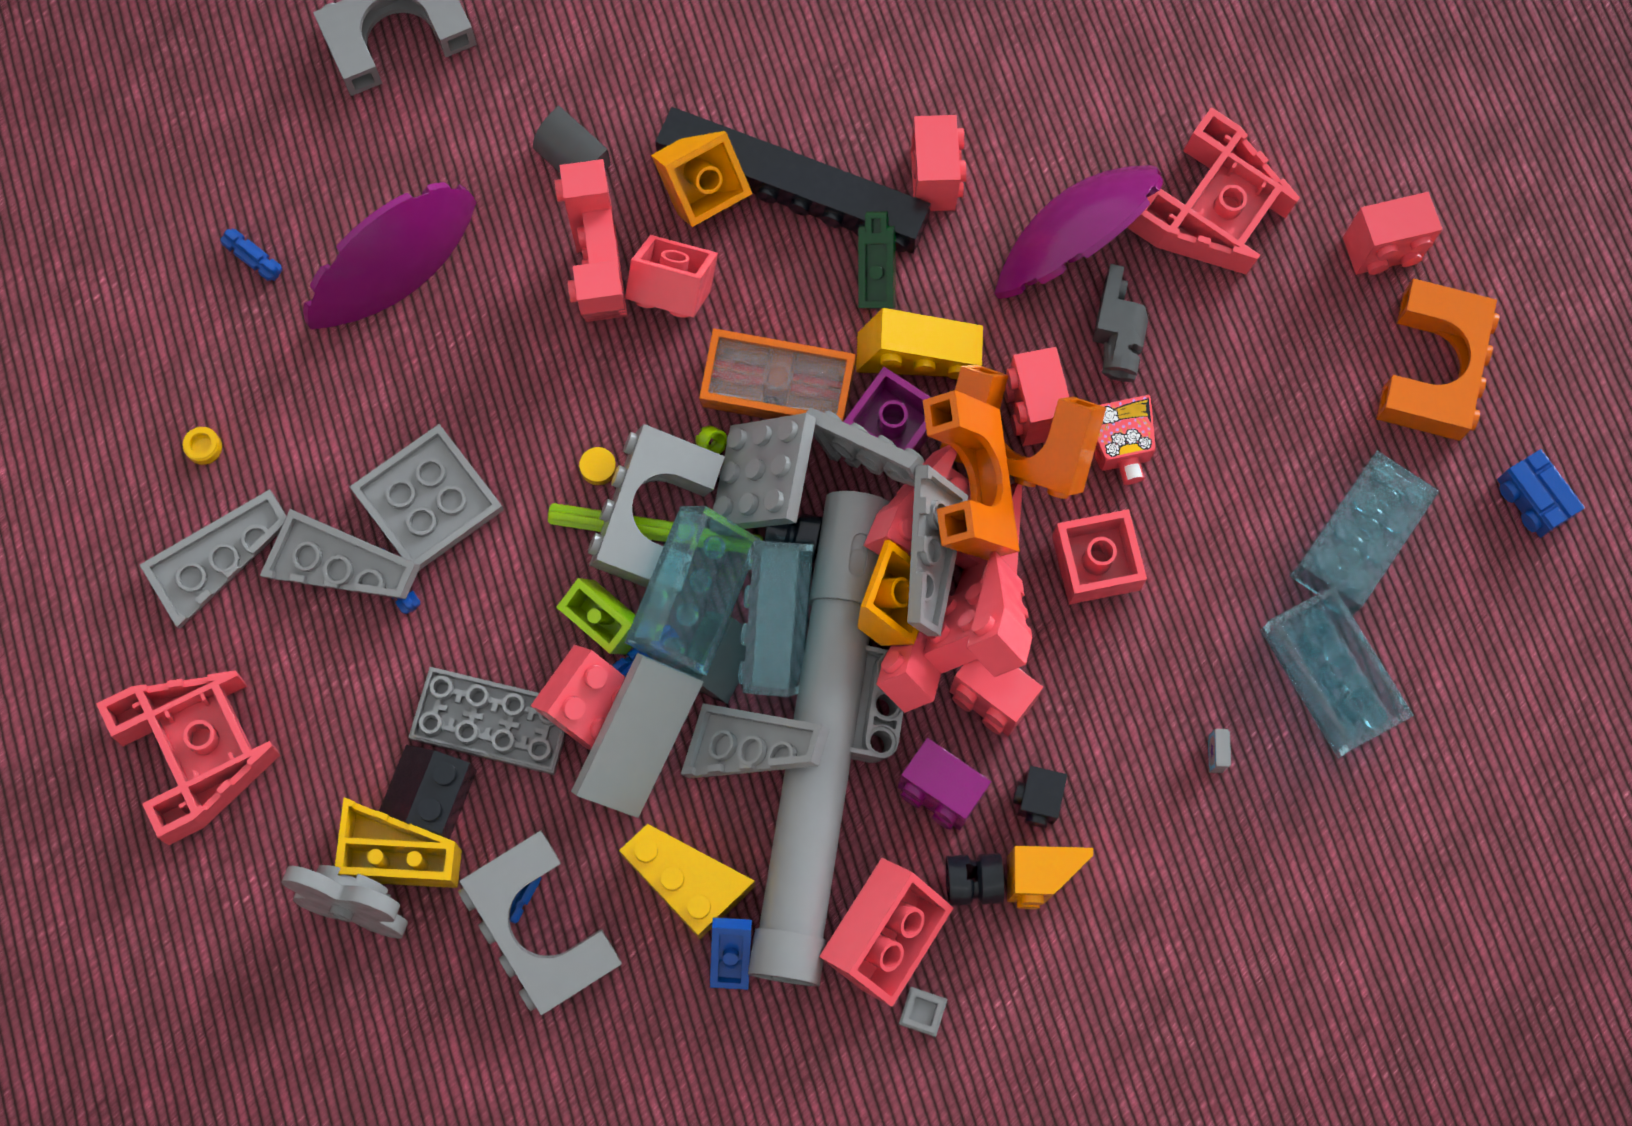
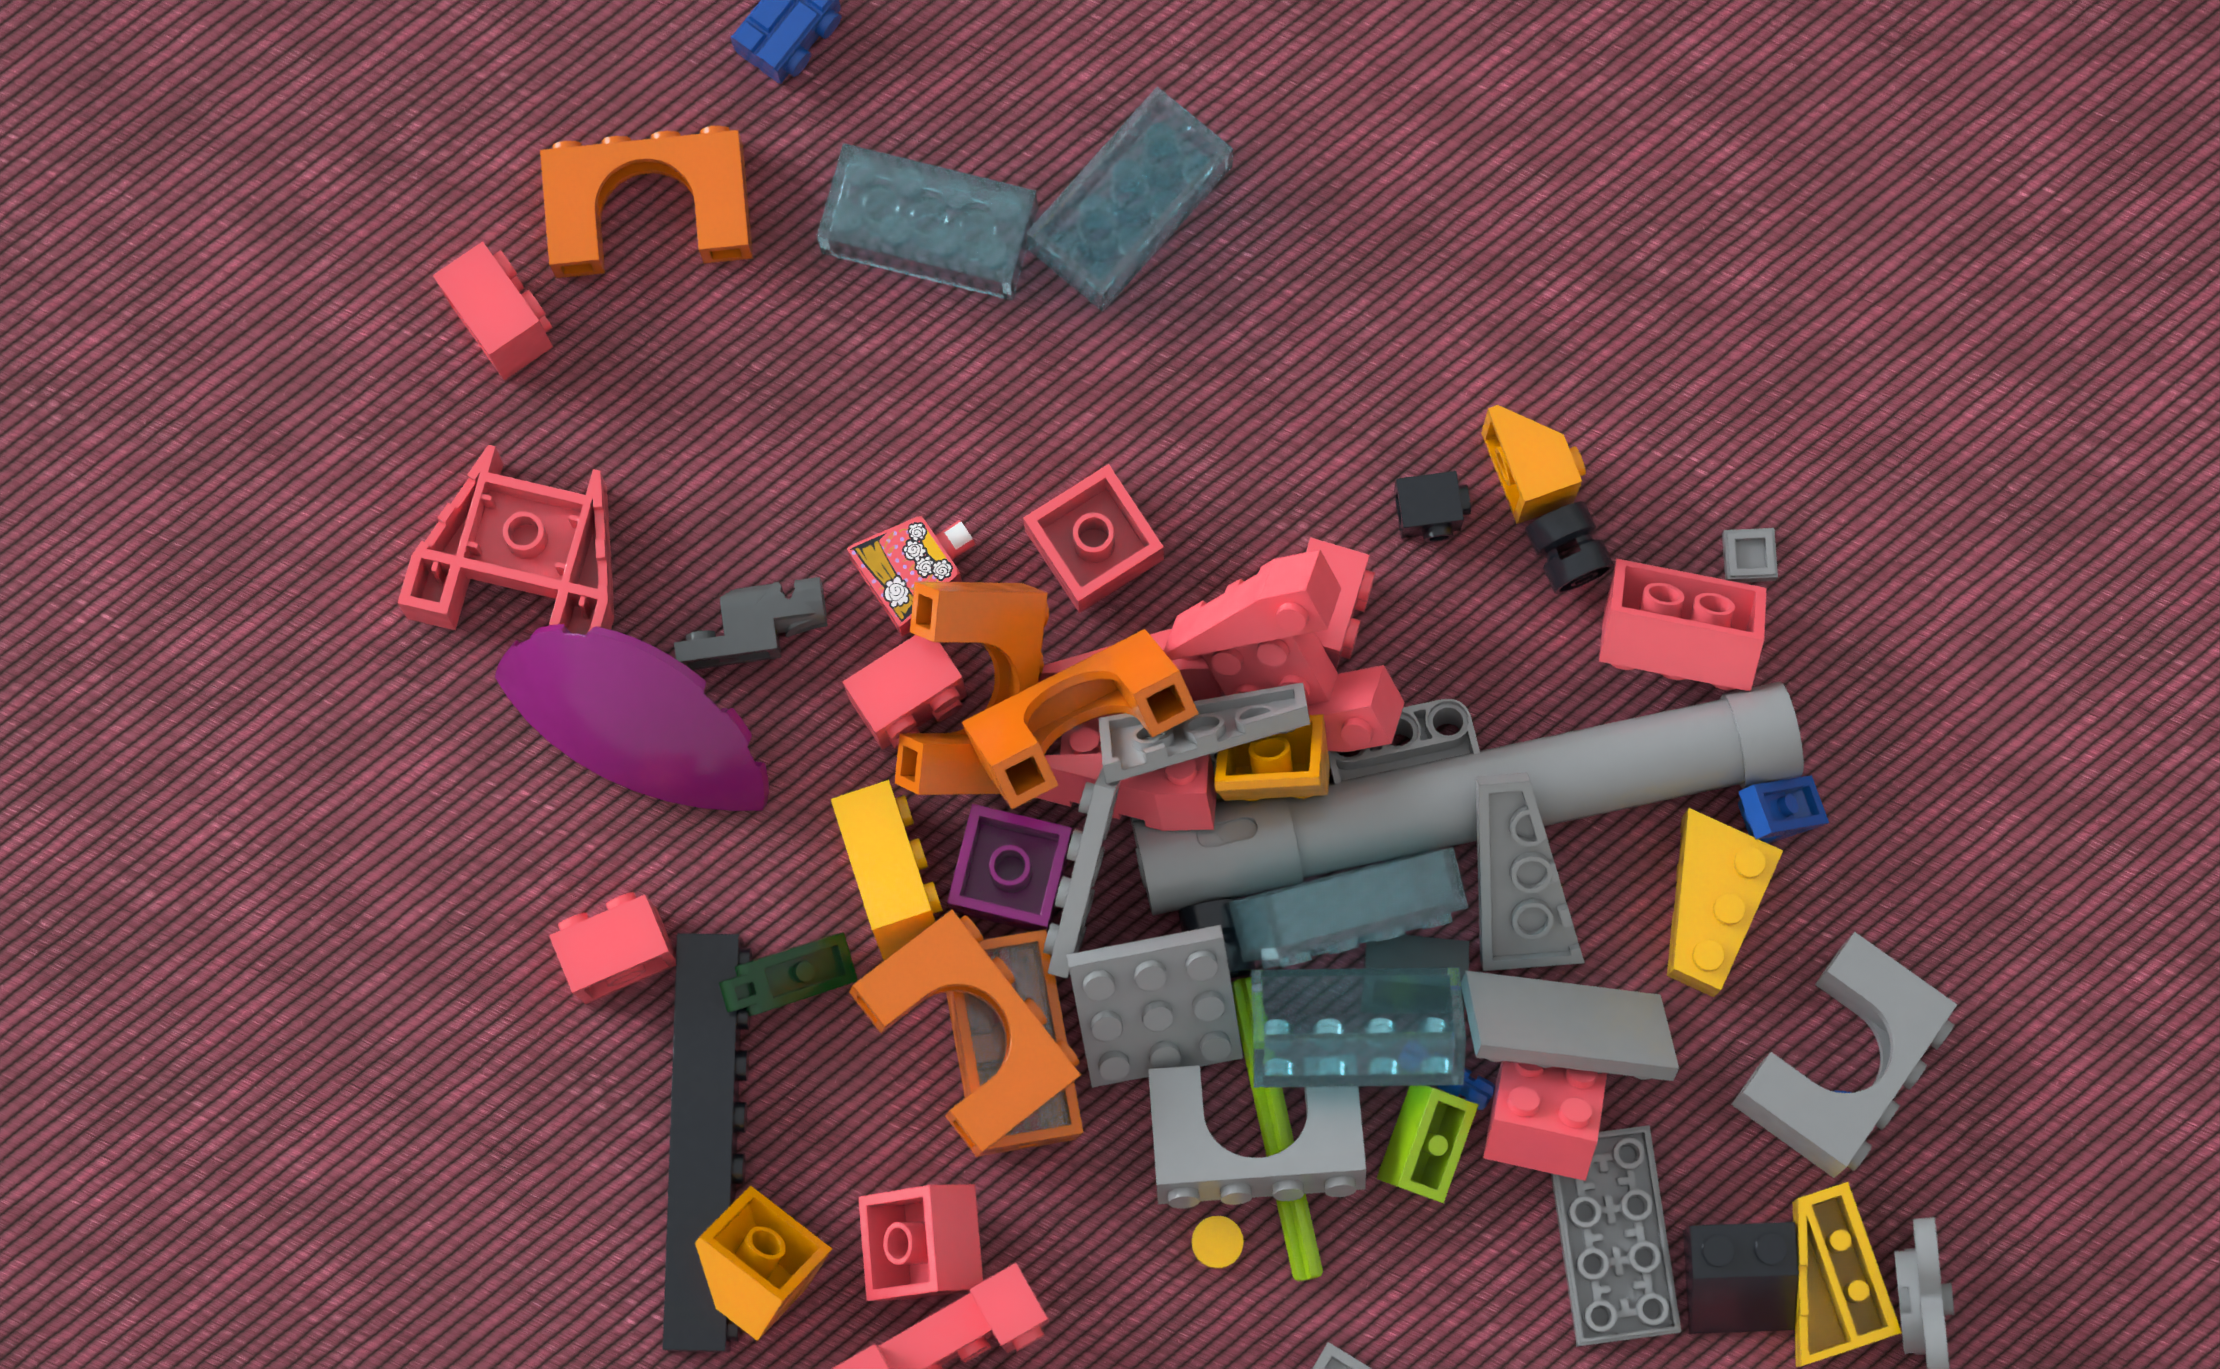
camera: 105 degrees left, 5 degrees up
lime hinge [695,425,727,454] -> none
magenta brick [898,738,992,831] -> none
light grey tile [1208,729,1231,773] -> none
none -> orange arch [849,910,1081,1157]

